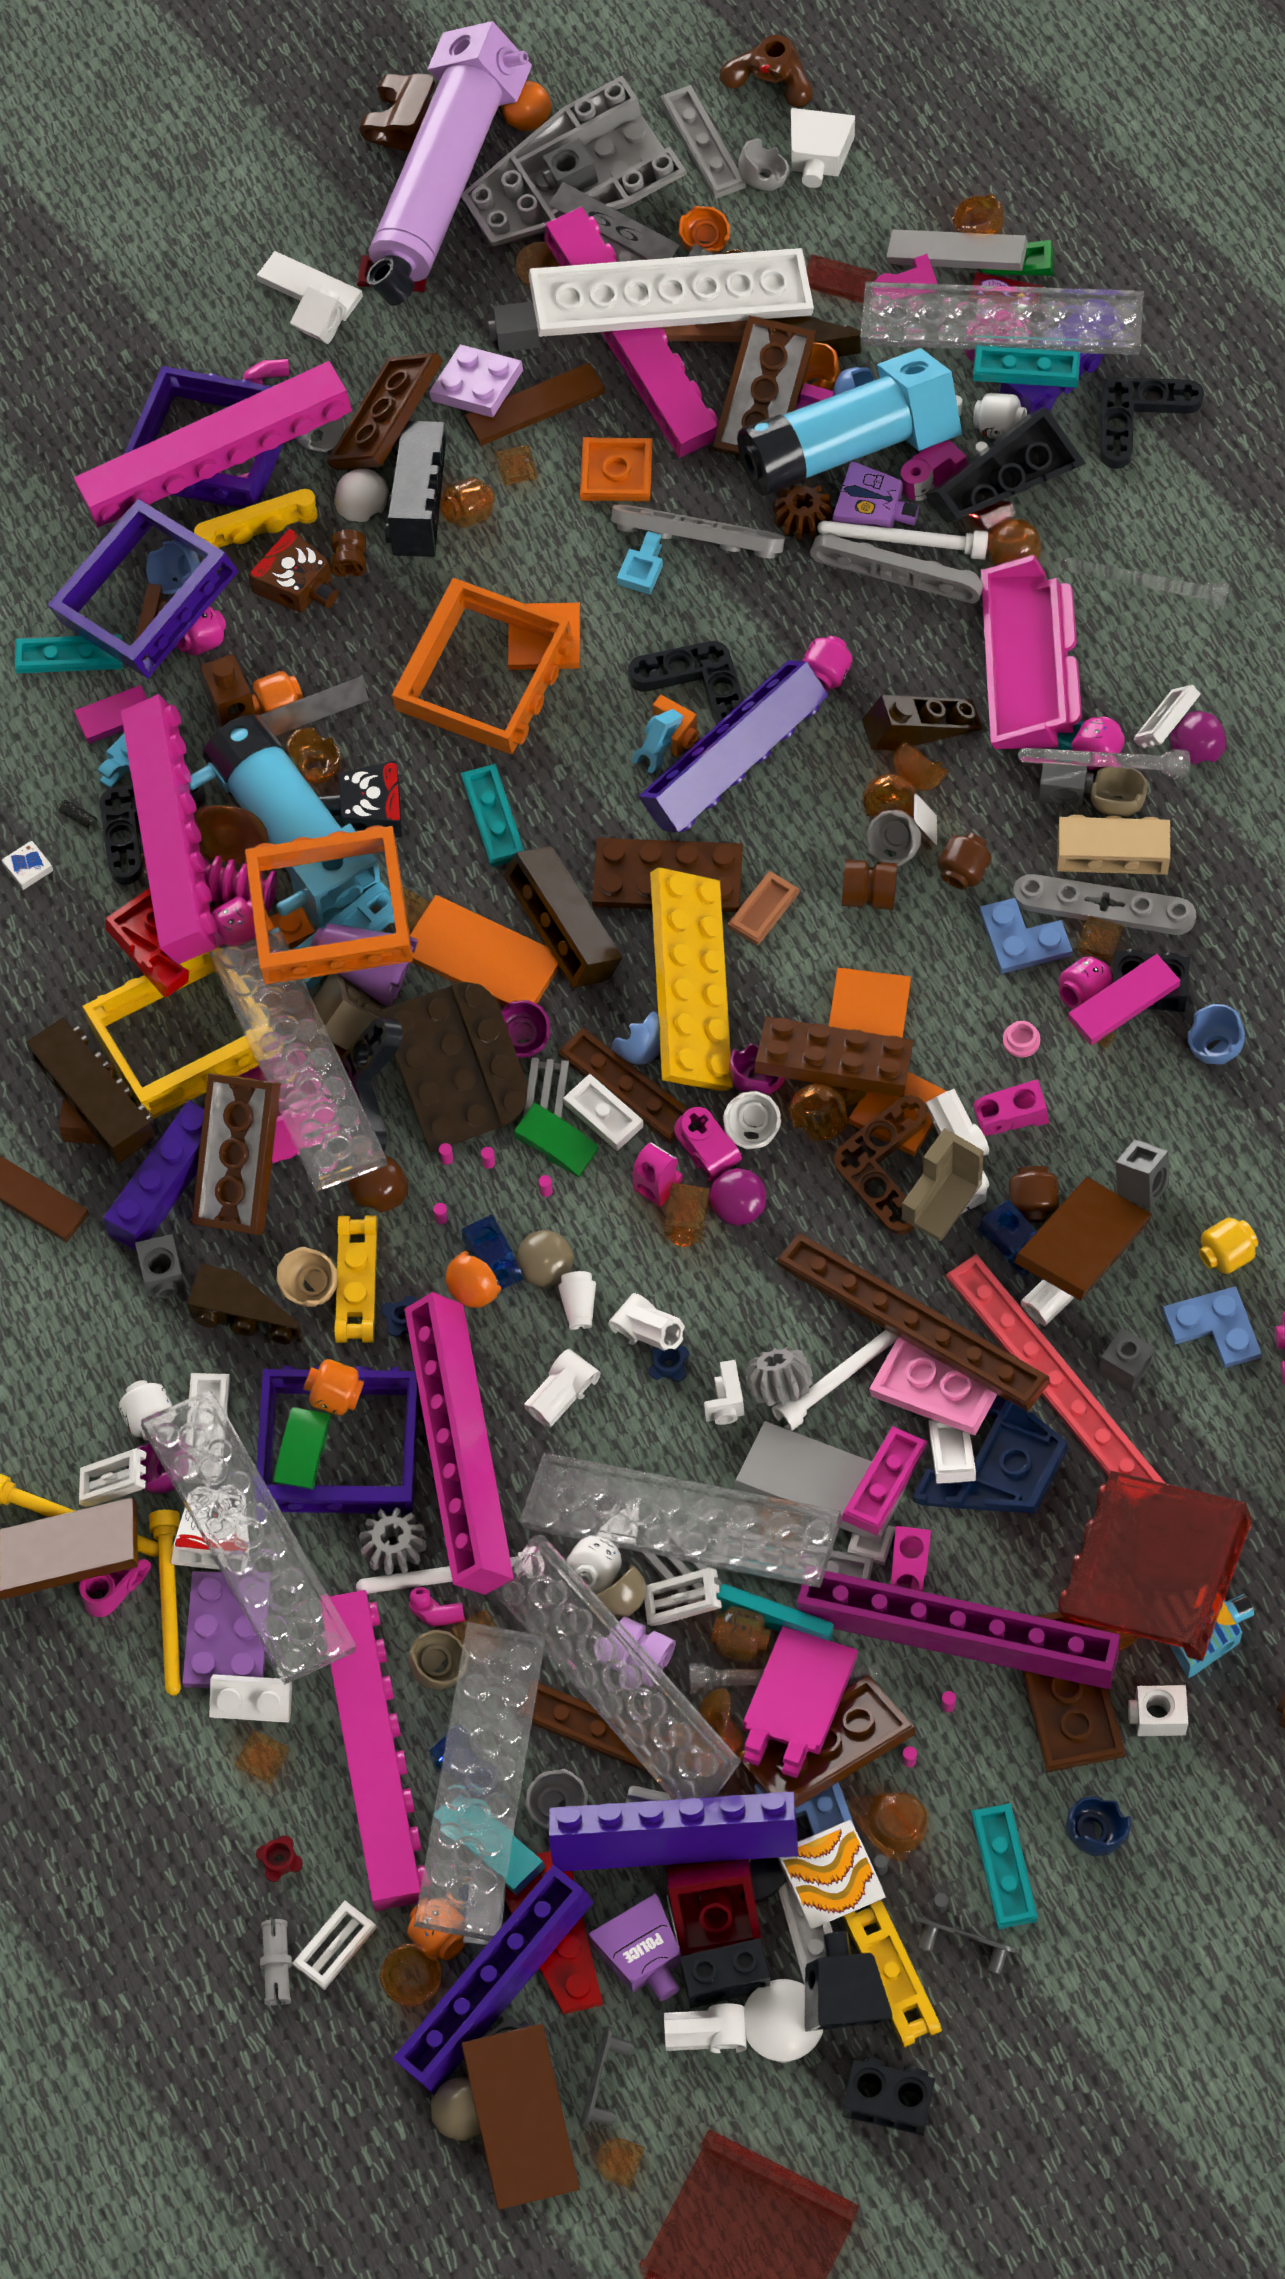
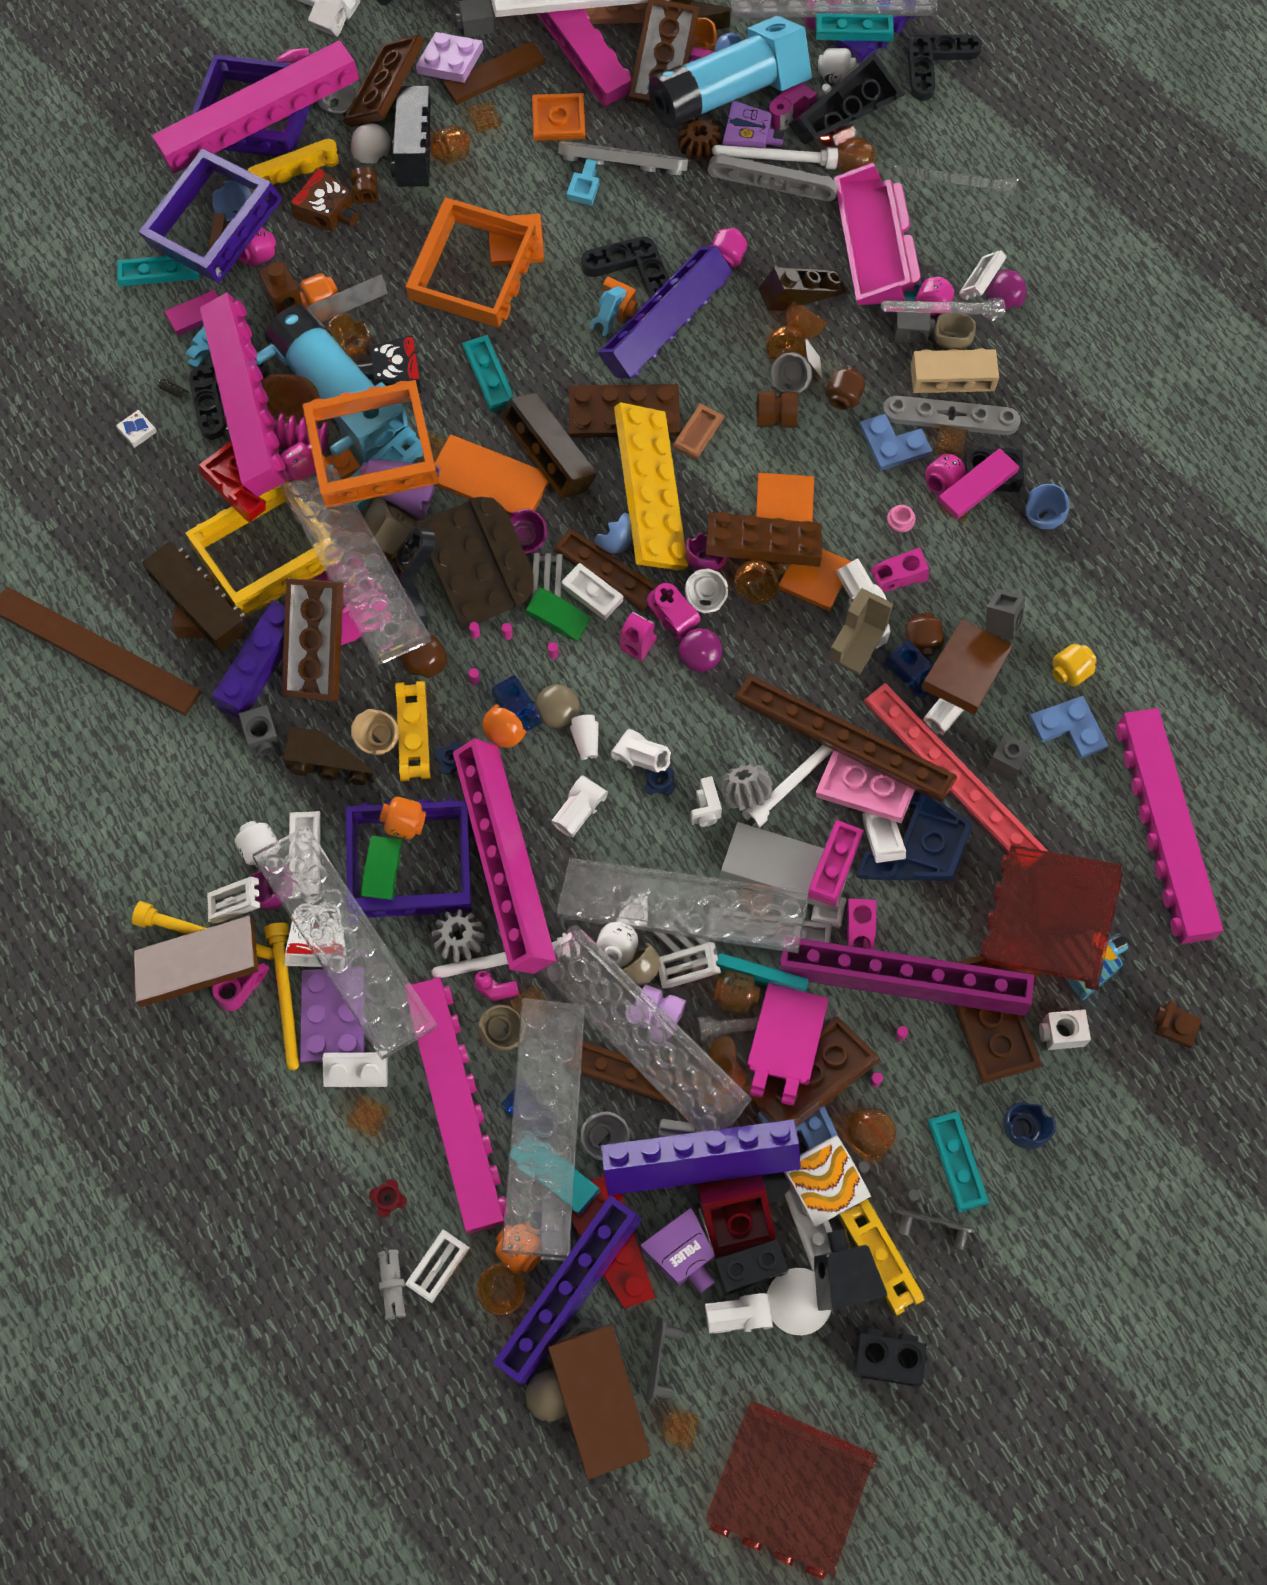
camera: 10 degrees left, 5 degrees up
clear orange brick [664,1183,710,1247] -> none
reddish brown beam [834,1095,928,1235] -> none

